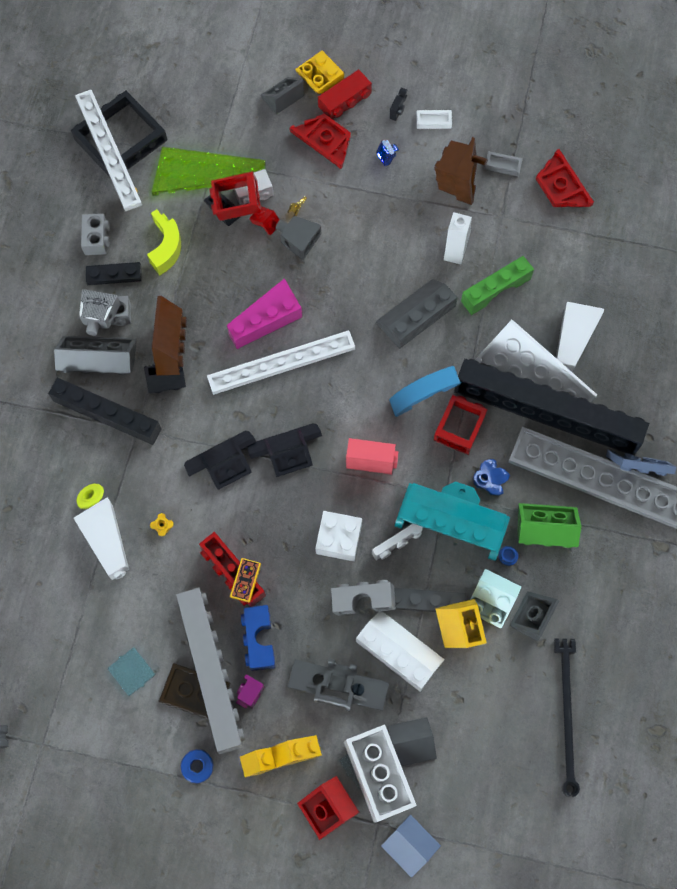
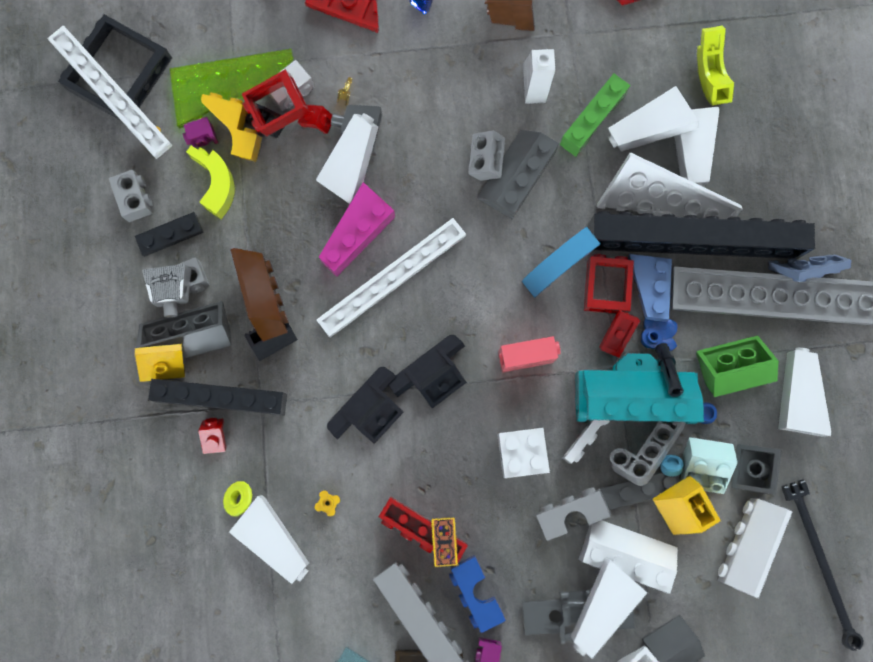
camera: 20 degrees left, 10 degrees up
none -> yellow plate [135,344,185,382]
none -> magenta brick [183,117,219,147]
none -> bracket [198,417,226,454]
none -> yellow arch [201,92,262,162]
none -> white slope [316,113,378,204]
none -> light grey brick [468,130,505,181]
none -> white slope [571,557,647,658]
none -> red plate [599,310,640,358]
none -> white slope [608,86,699,152]
none -> light grey beam [610,421,685,486]
none -> medium blue wing [628,254,672,322]
none -> black pin [655,343,684,397]
none -> medium azure tile [660,455,683,477]
none -> neon yellow arch [697,26,734,105]
none -> white slope [718,498,792,598]
none -> white slope [778,348,831,437]

